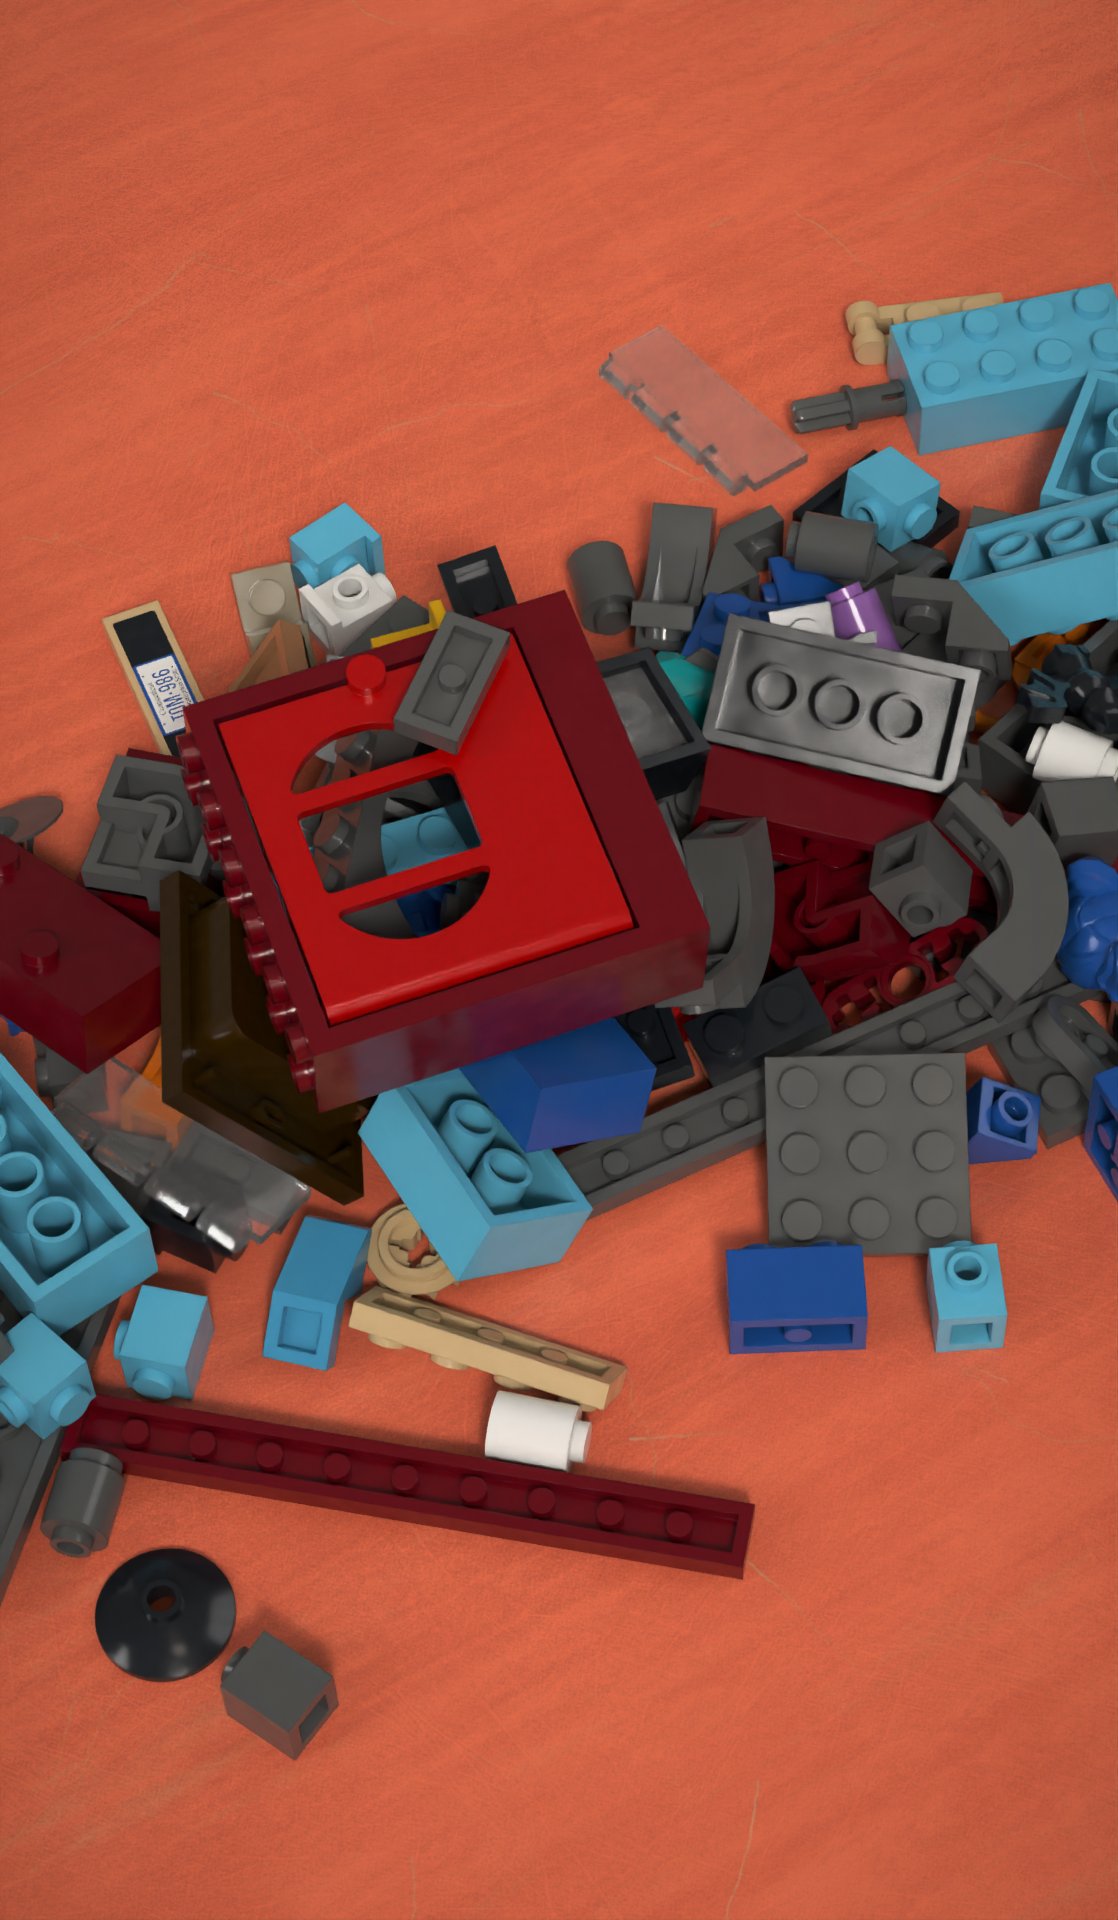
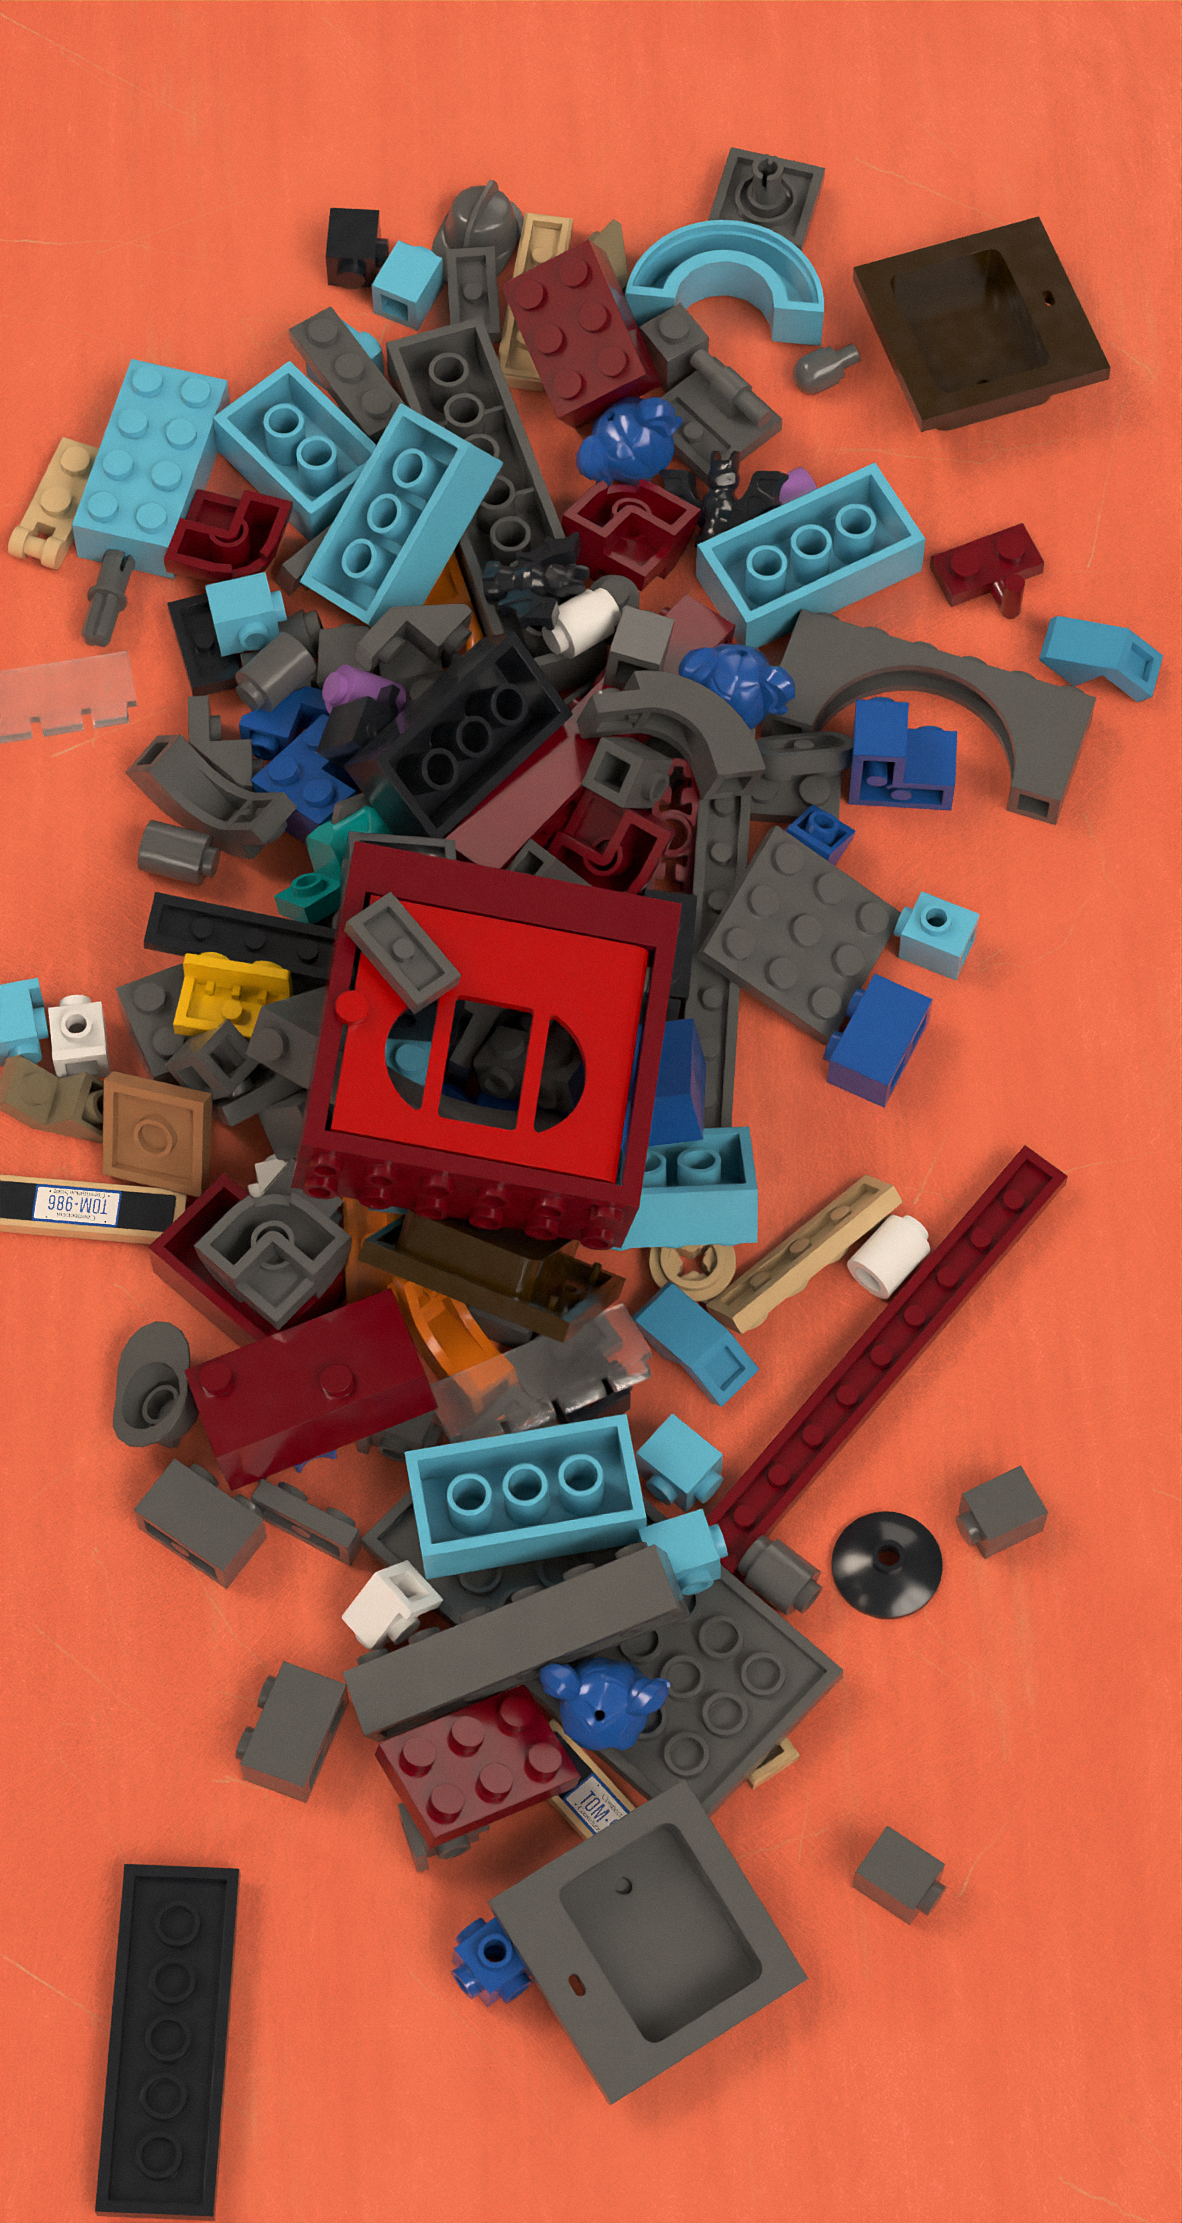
camera: 65 degrees left, 10 degrees up
none -> dark red brick [164,489,293,584]

